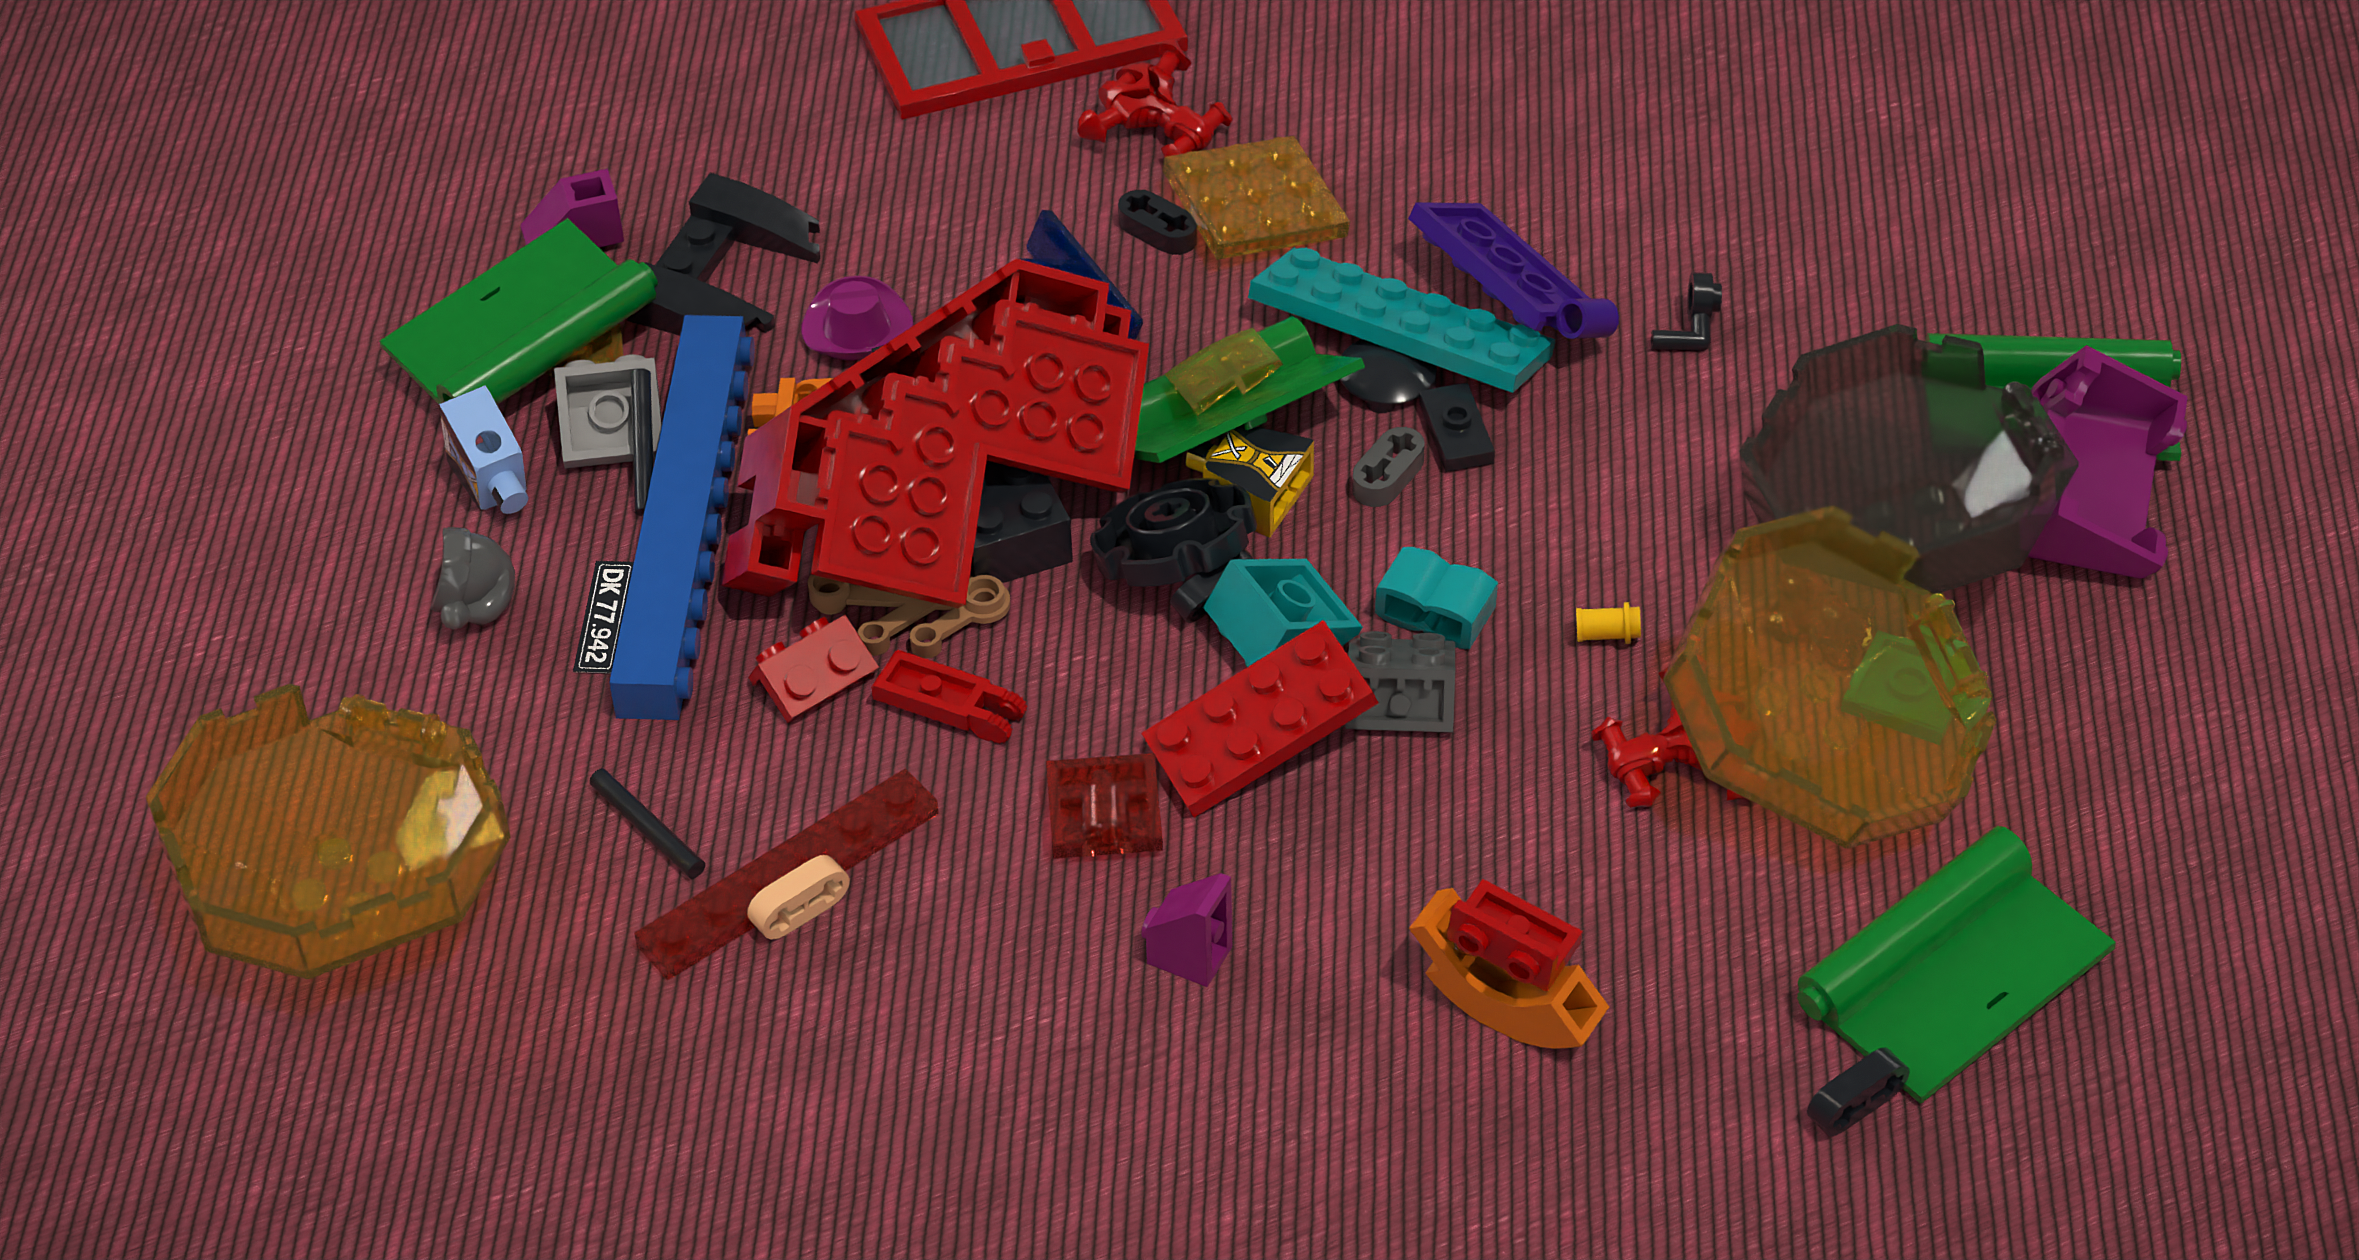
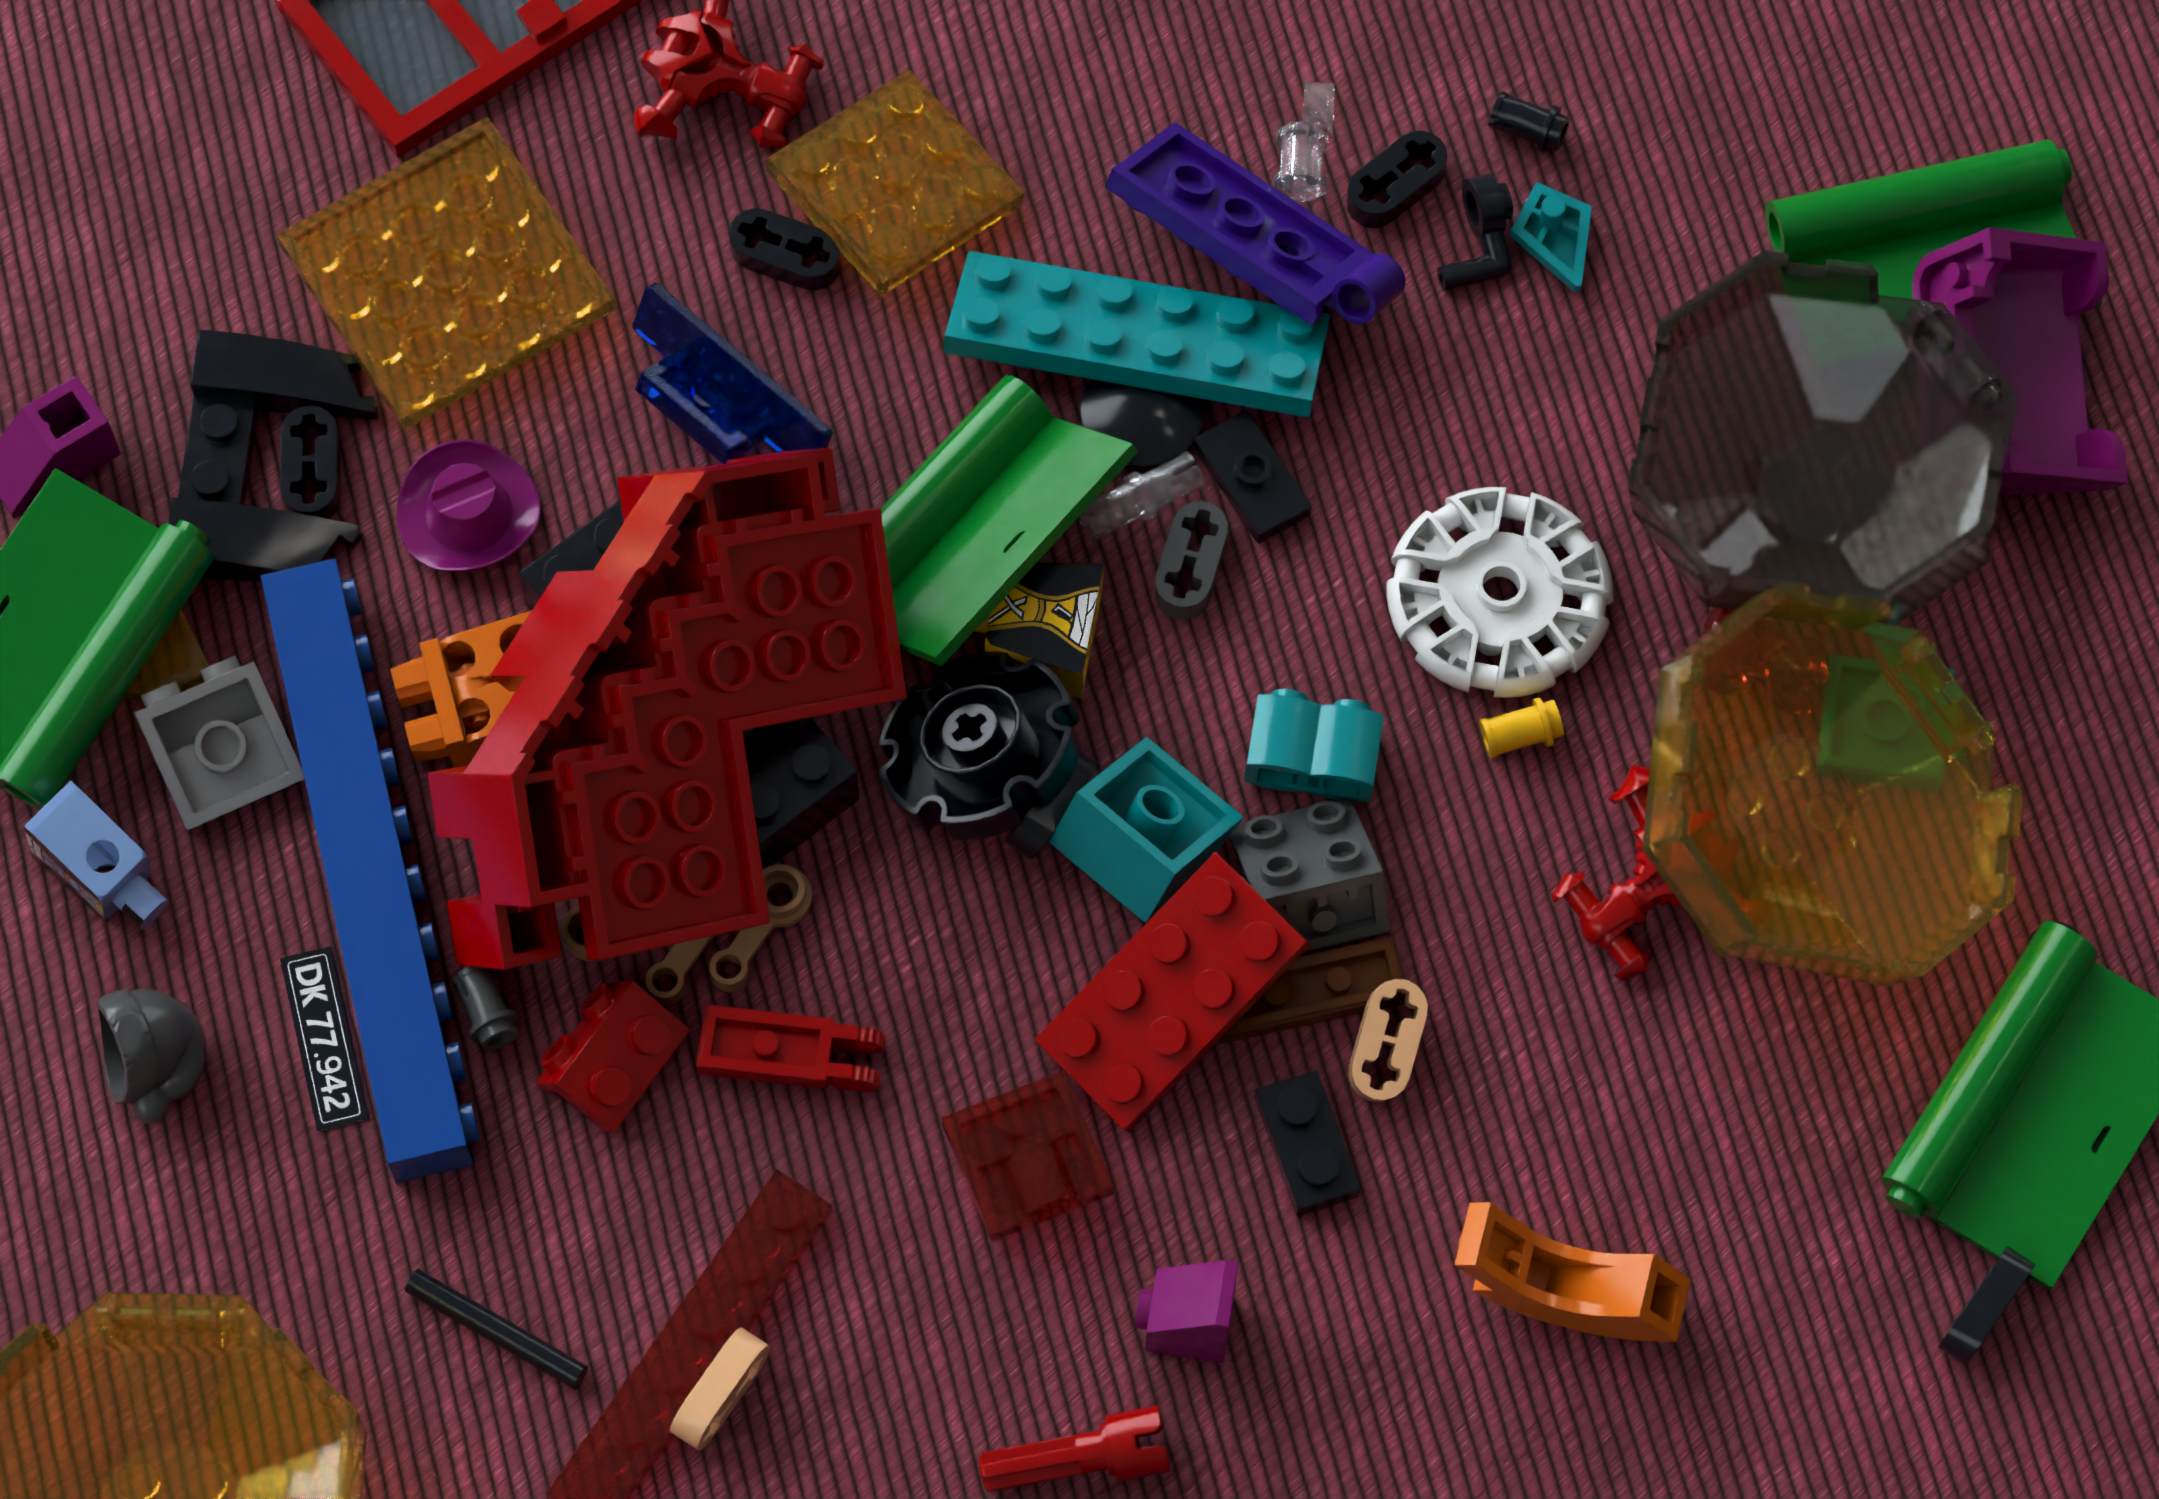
camera: 20 degrees left, 20 degrees up
black bar [631,369,654,516] -> none
clear yellow slope [1165,328,1283,416] -> none
red bracket [1447,879,1583,992] -> none
none -> clear yellow plate [276,117,616,430]
none -> black beam [280,405,341,519]
none -> dark grey pin [452,966,520,1051]
none -> red piece [979,1405,1171,1492]
none -> clear pin [1078,451,1204,542]
none -> reddish brown tile [1219,936,1406,1044]
none -> black plate [1254,1070,1360,1216]
none -> clear connector [1272,82,1335,202]
none -> black beam [1346,131,1447,228]
none -> light nougat beam [1348,979,1428,1102]
none -> white plate [1386,487,1614,698]
none -> black pin [1488,91,1570,152]
none -> teal piece [1510,182,1592,293]

